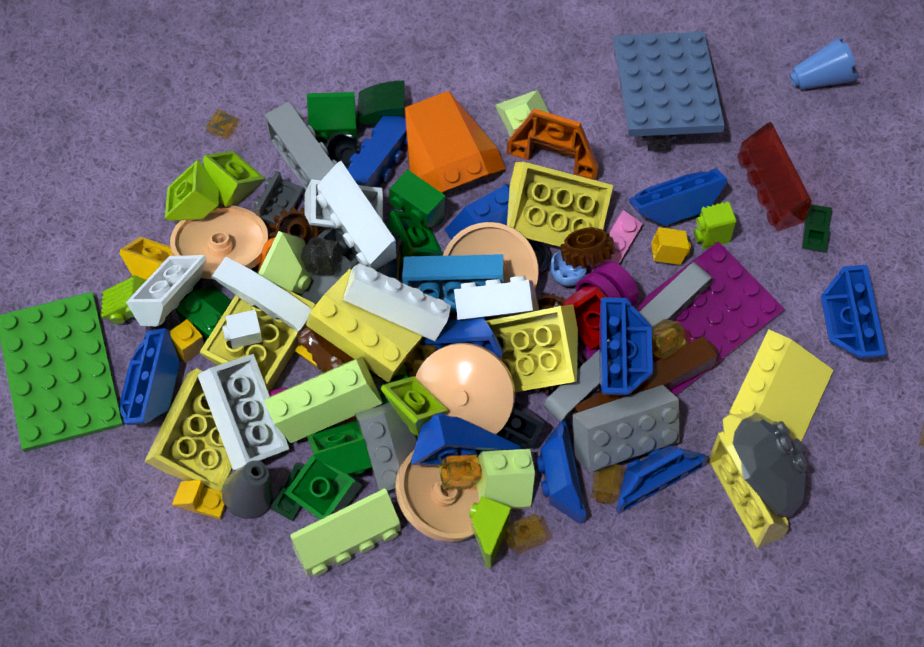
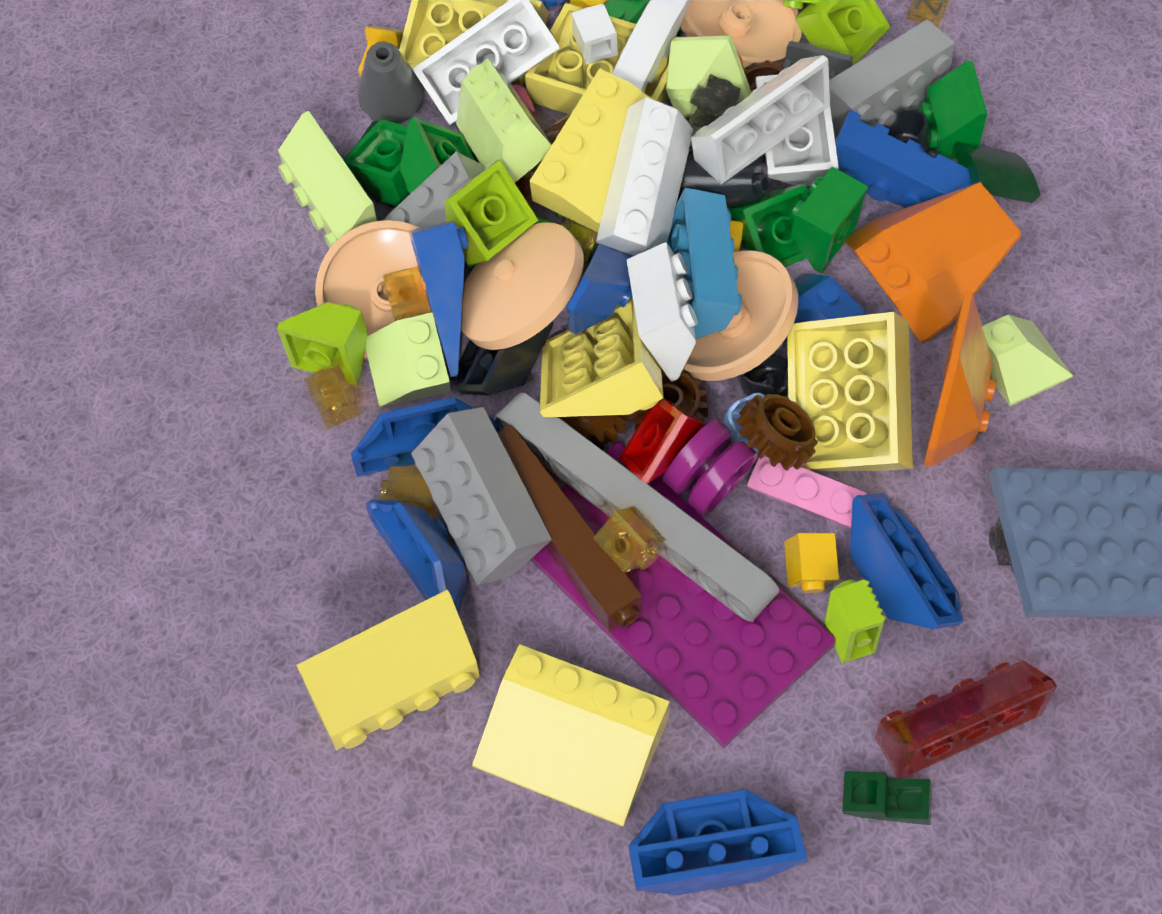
camera: 90 degrees right, 5 degrees down
blue wedge [599,298,653,395] -> none
dark grey rock [722,411,808,517] -> none

